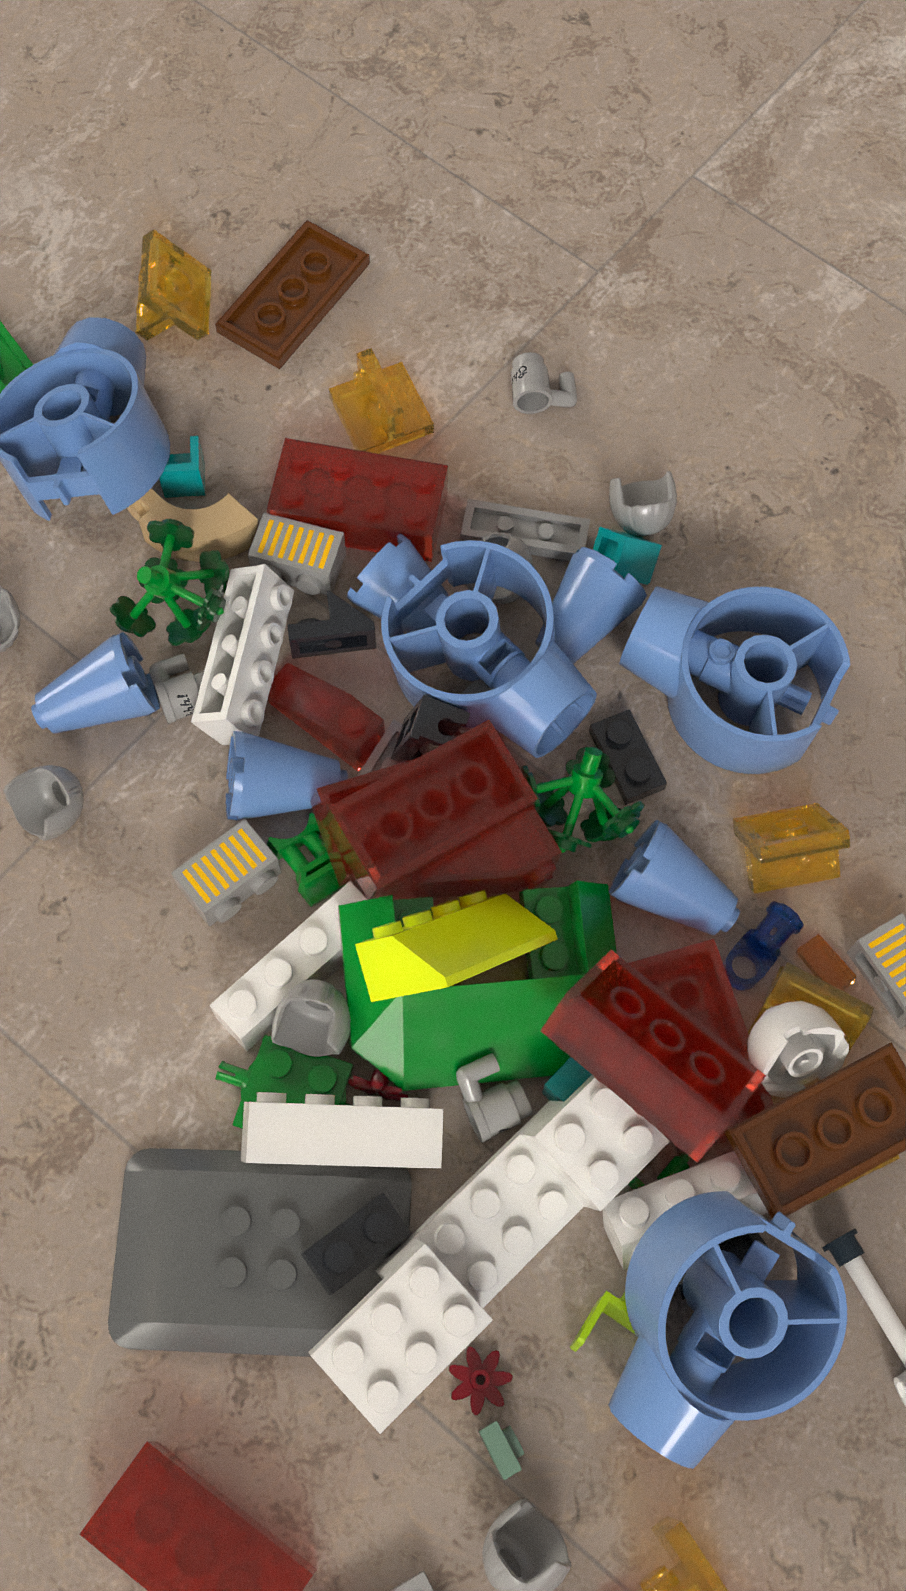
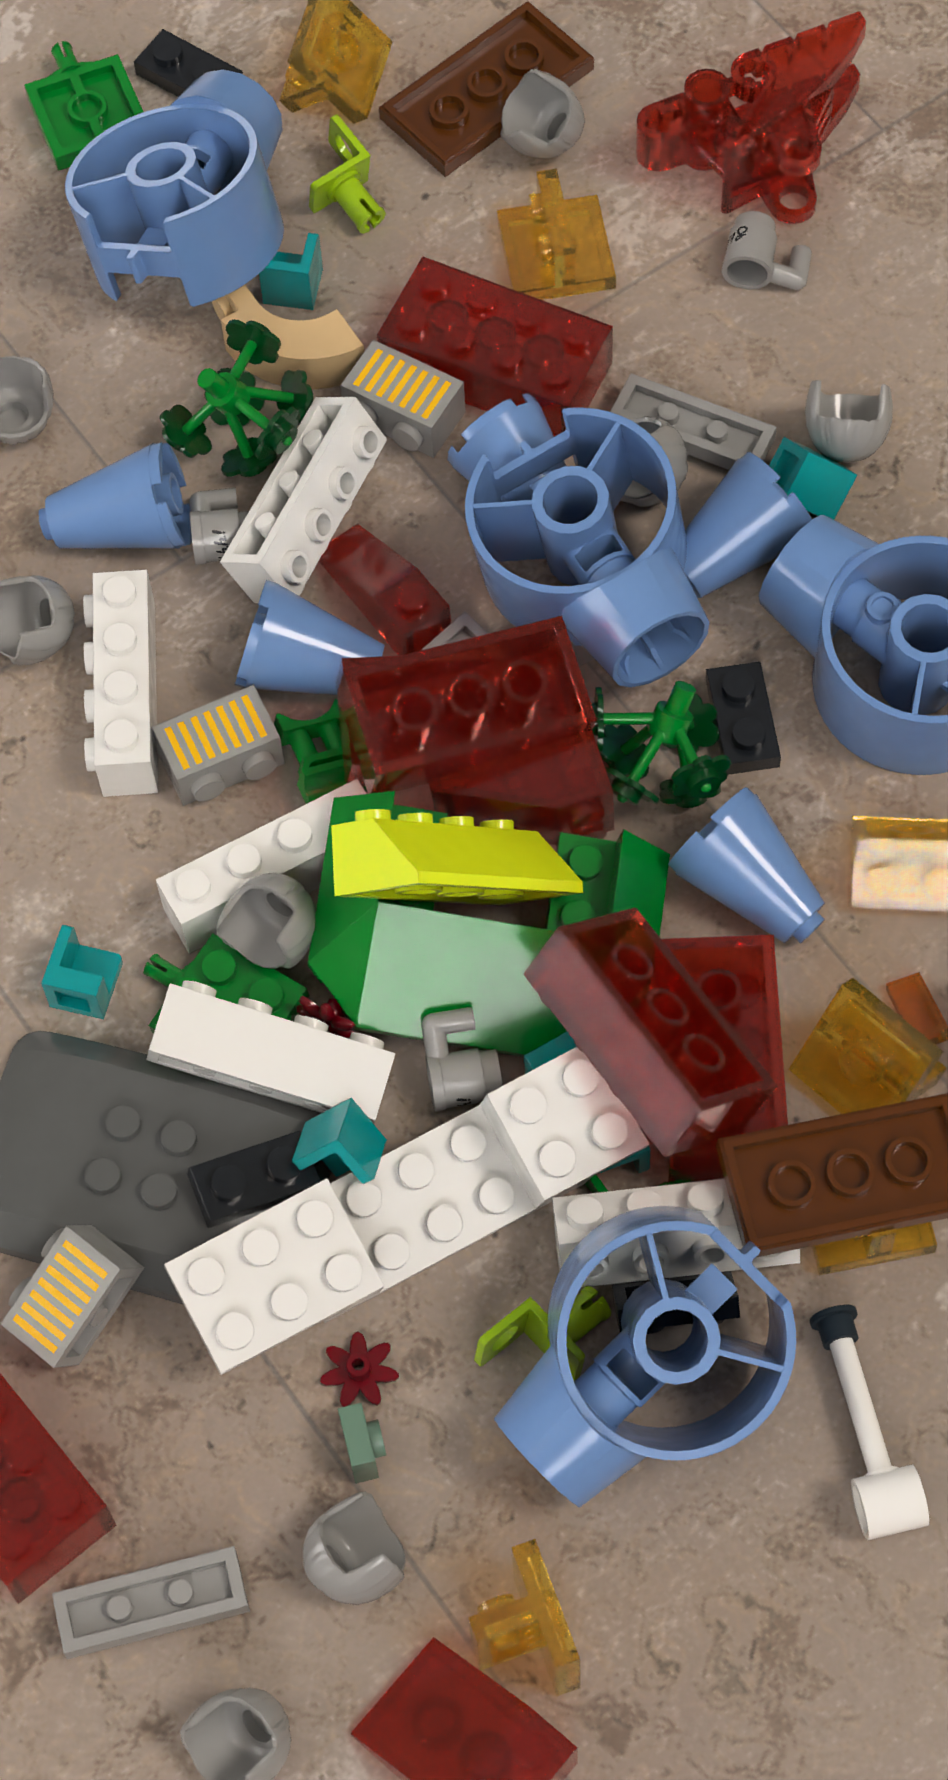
camera: 20 degrees right, 5 degrees down
black slope [287,591,376,659] -> none
black hinge [391,695,470,767] -> none
clear blue connector [721,901,804,990] -> none
white cylinder [748,1001,849,1098] -> none
none -> light grey brick [0,1225,145,1368]
none -> teal panel [41,925,123,1020]
none -> white brick [83,570,158,797]
none -> black plate [134,29,243,97]
none -> teal panel [292,1098,387,1184]
none -> lime bracket [309,114,386,233]
none -> light grey hair [501,69,585,158]
none -> clear red piece [636,11,866,224]

